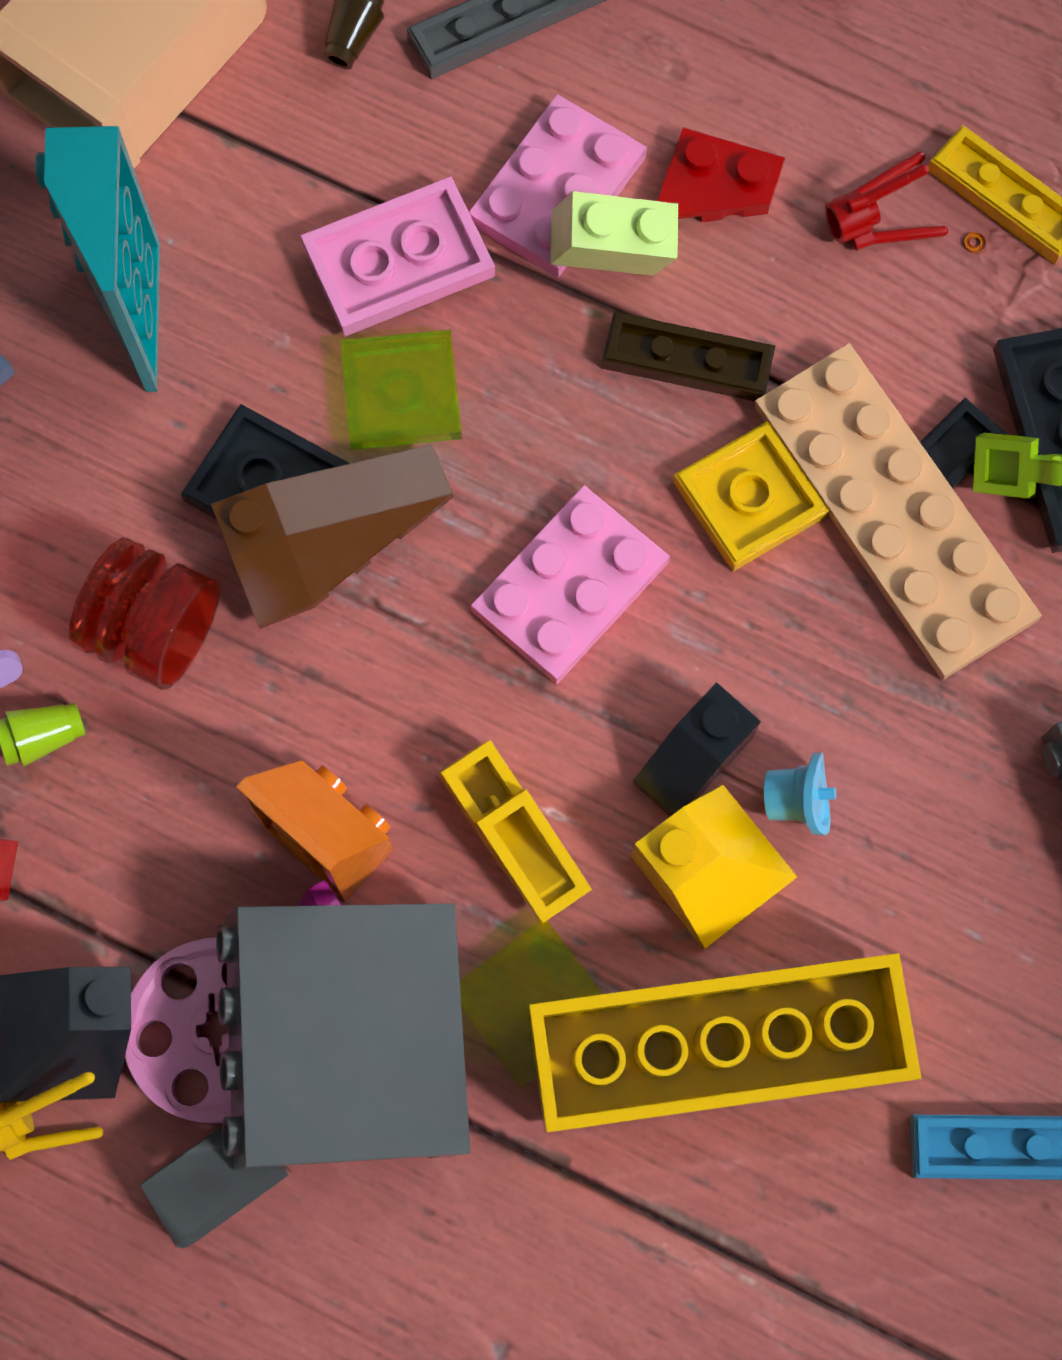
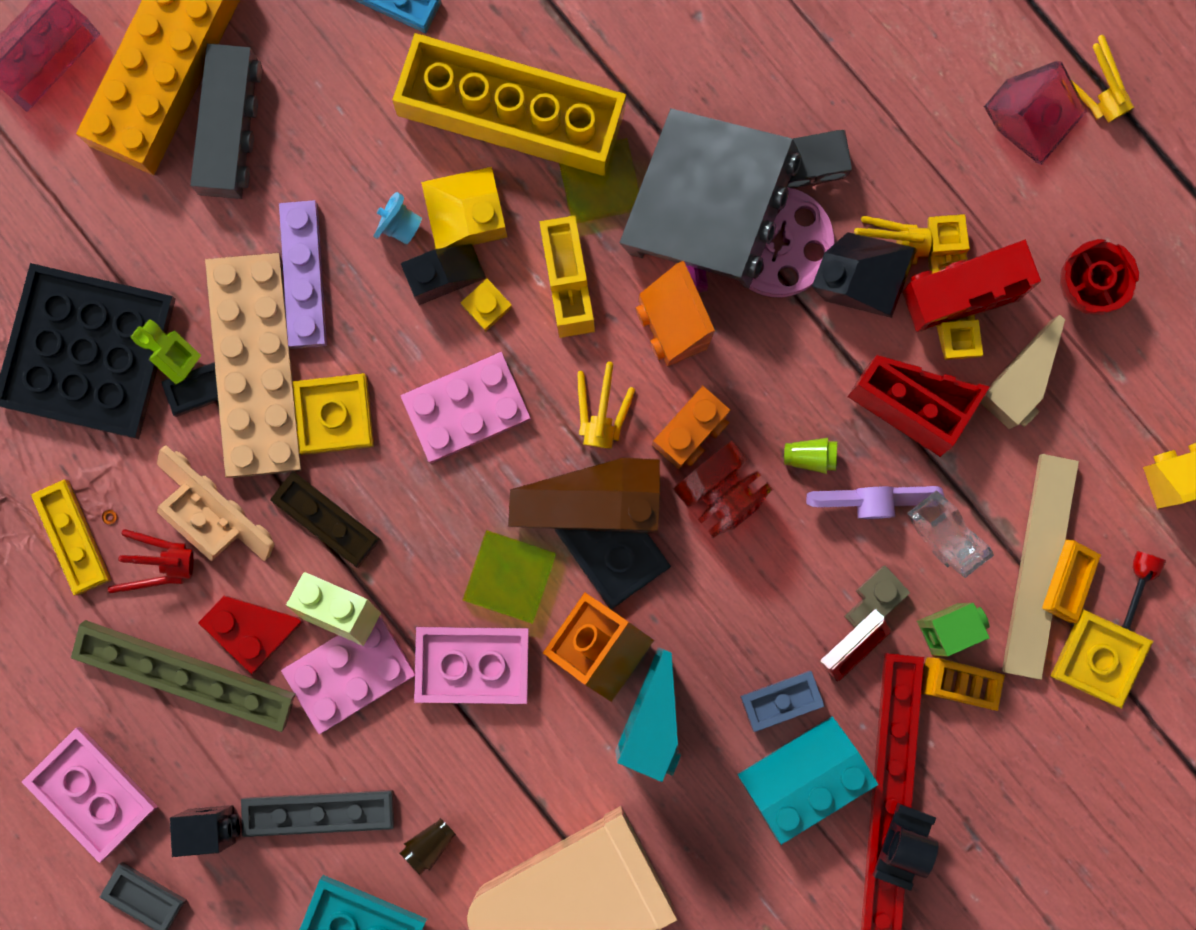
camera: 155 degrees left, 10 degrees up
none -> olive plate [71,620,296,732]
none -> light nougat bracket [157,445,274,561]
none -> lavender plate [279,200,327,349]
none -> yellow plate [460,278,512,332]
none -> orange slope [543,592,654,702]
none -> yellow plant [577,361,635,449]
none -> orange brick [652,385,730,469]

